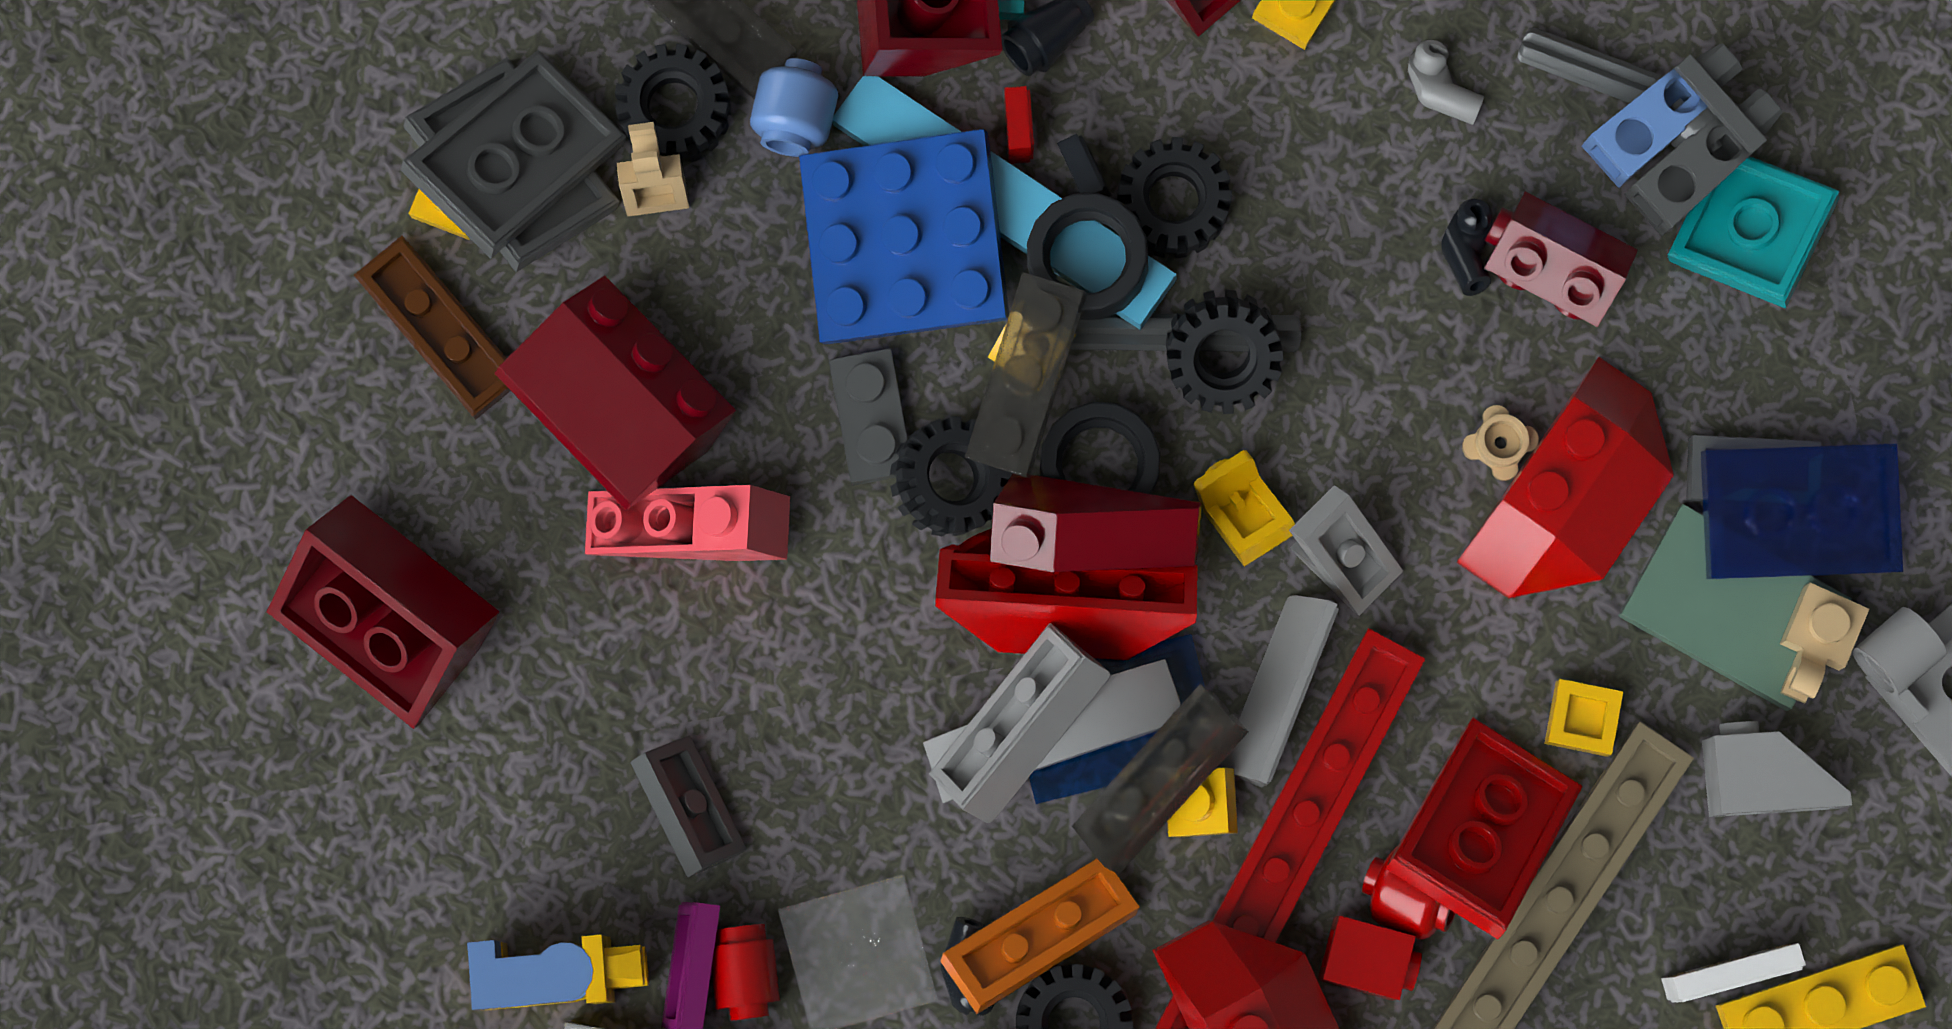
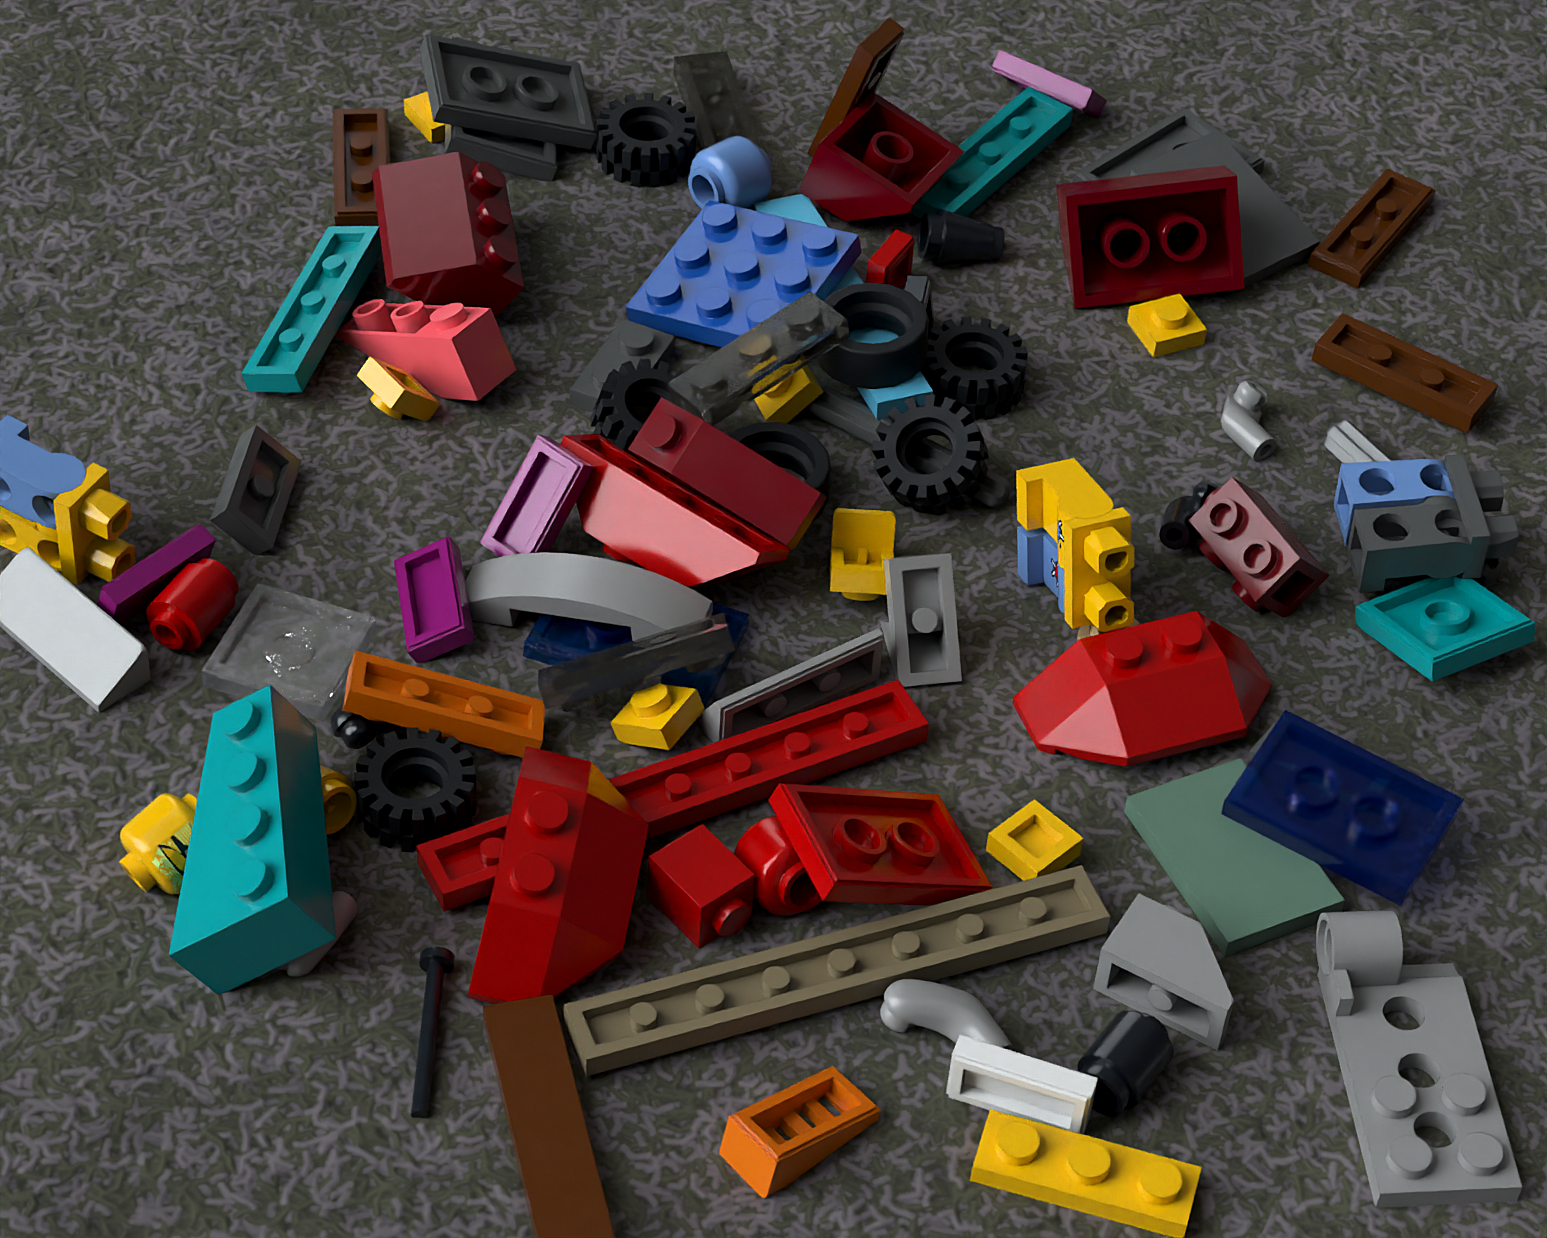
camera: 30 degrees right, 35 degrees down
dark red slope [266,495,500,729] -> none
tan plate [617,122,689,217] -> none
light grey slope [929,623,1110,823] -> none
tan plate [1780,583,1869,703] -> none
none -> teal plate [241,226,382,394]
none -> plate [357,356,441,422]
none -> magenta tile [394,536,475,663]
none -> tile [480,434,595,557]
none -> light grey arm [880,979,1013,1051]
none -> yellow hips [1016,458,1134,632]
none -> black brick [1077,1011,1174,1116]

